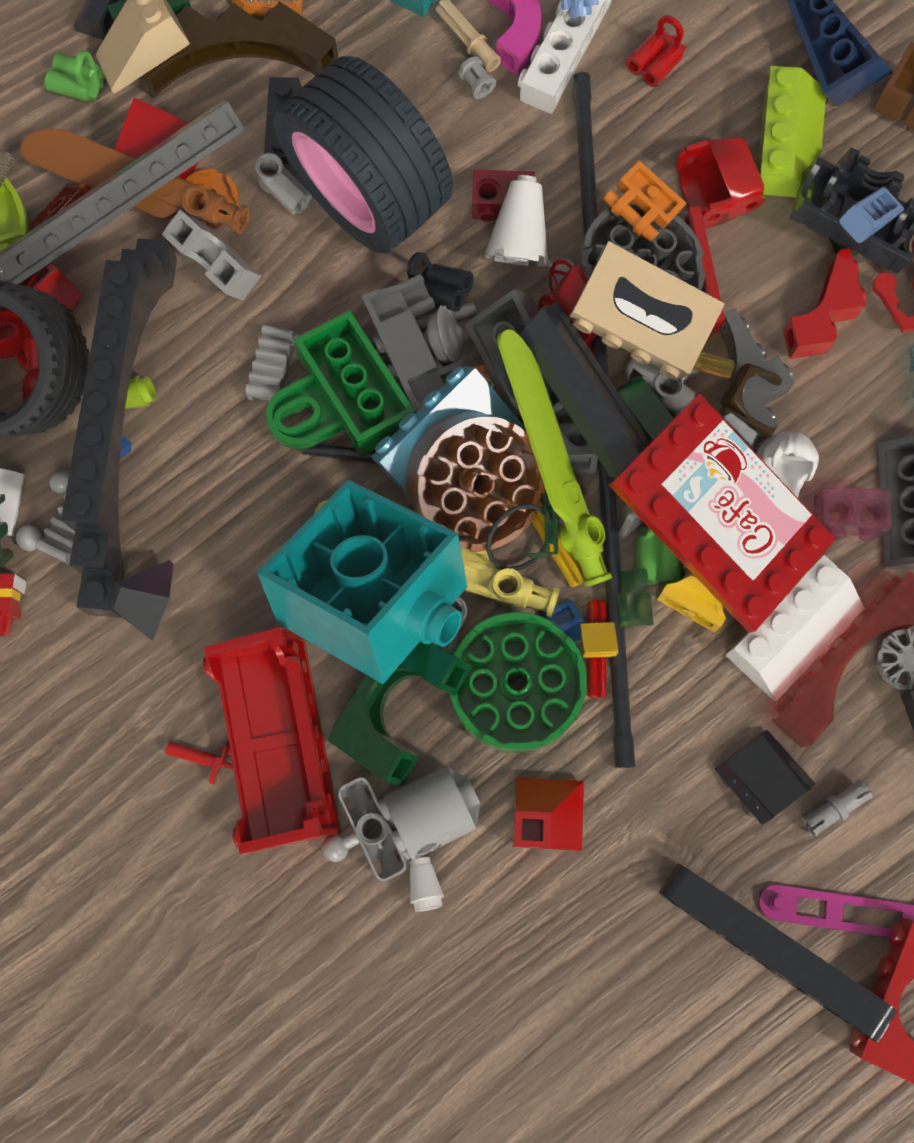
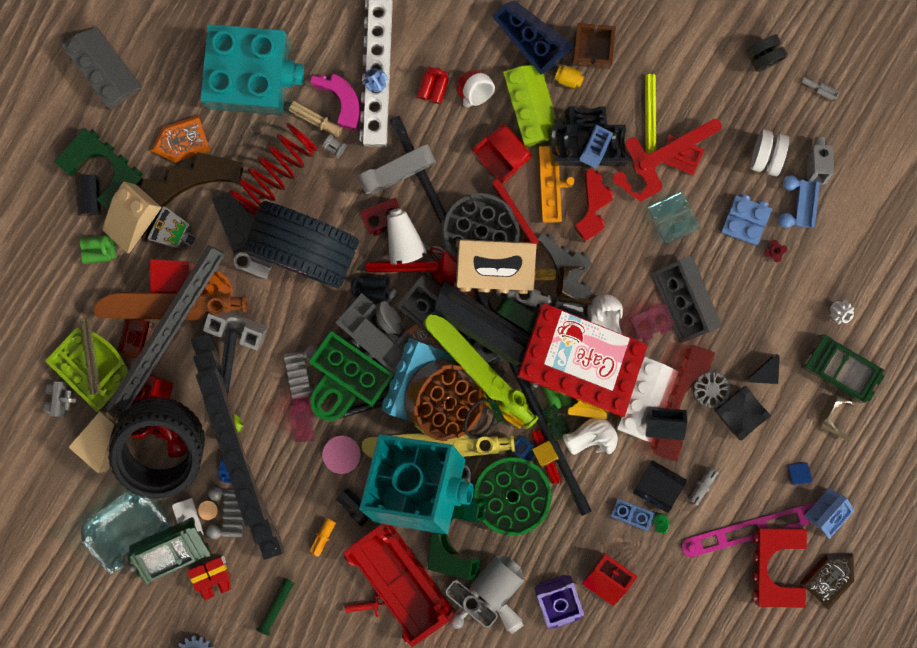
camera: 25 degrees left, 10 degrees up
black slope [109,560,174,641] -> none
red slope [512,777,584,851] -> none
orange plate [603,160,687,242] -> none
black beam [659,863,897,1043] -> none
none -> torso [147,206,198,250]
none -> light nougat tile [198,501,218,520]
none -> black axle [221,330,238,397]
none -> red piece [228,123,318,216]
none -> dark green pin [256,578,295,636]
none -> clear pink slope [291,398,314,442]
none -> light orange axle [310,517,336,556]
none -> bright pink tile [322,435,361,474]
none -> black piece [336,487,370,527]
none -> light grey beam [357,144,436,195]
none -> red axle [366,261,440,272]
none -> white piece [457,70,495,108]
none -> dark purple slope [534,575,585,629]
none -> light orange plate [539,146,574,223]
none -> yellow brick [555,65,584,90]
none -> white piece [563,418,618,455]
none -> red slope [582,552,638,606]
none -> medium blue slope [611,499,655,531]
none -> black brick [645,407,688,440]
none -> green piece [653,513,670,534]

